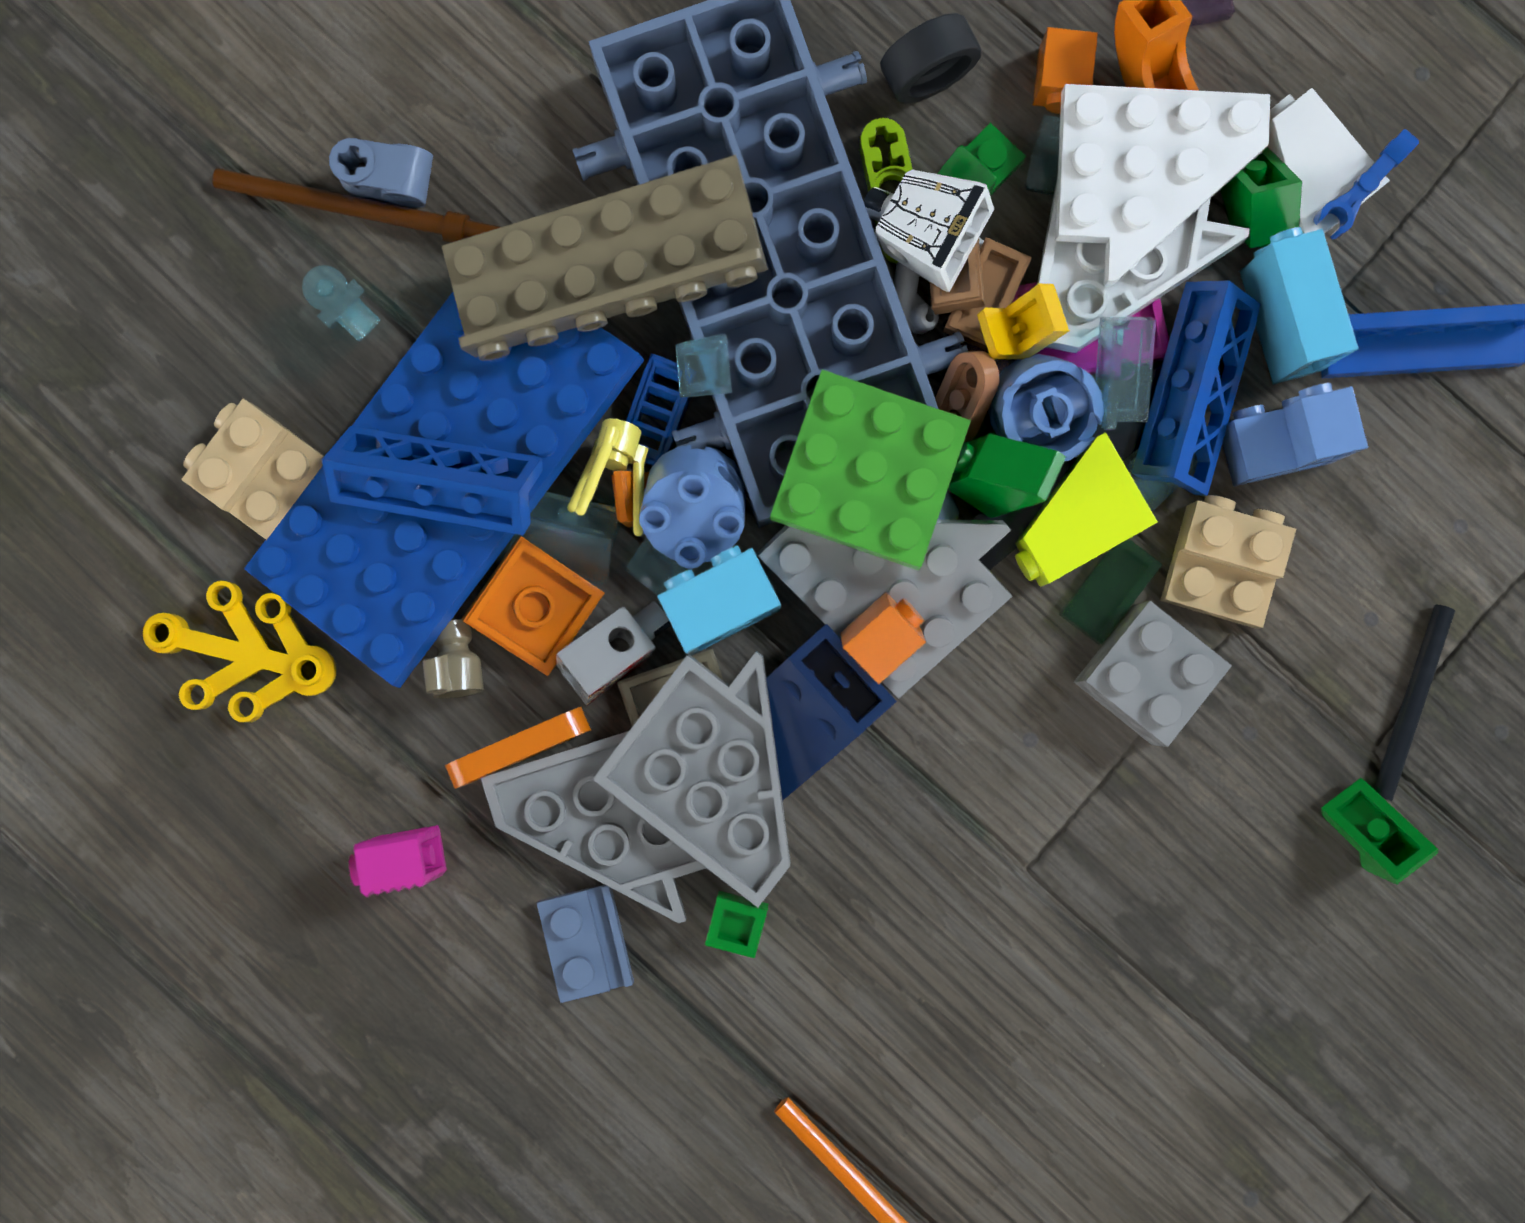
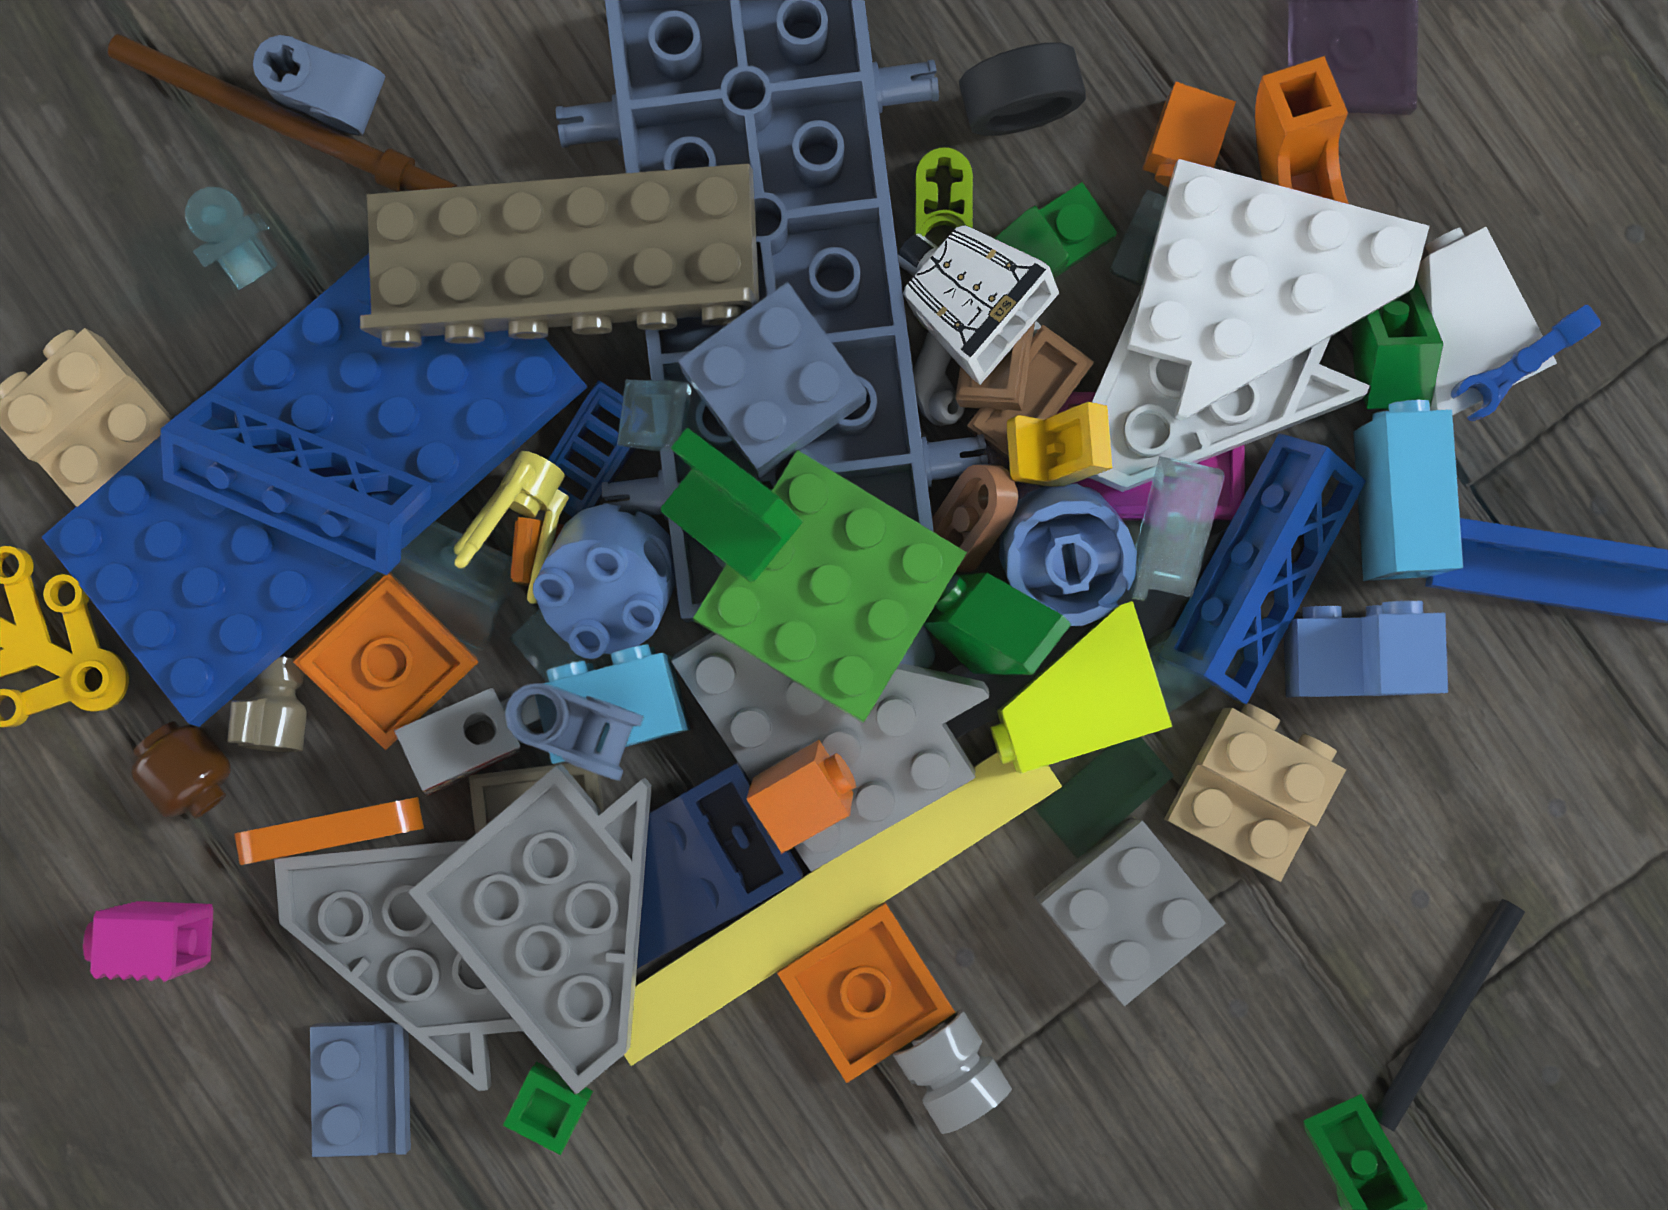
camera: 10 degrees right, 0 degrees up
none -> reddish brown head [132,721,231,819]
none -> sand blue piece [505,683,644,780]
none -> light yellow tile [624,752,1062,1066]
none -> green panel [661,428,803,582]
none -> sand blue brick [678,282,867,479]
none -> orange plate [777,902,955,1083]
none -> light grey wheel [893,1009,1012,1134]

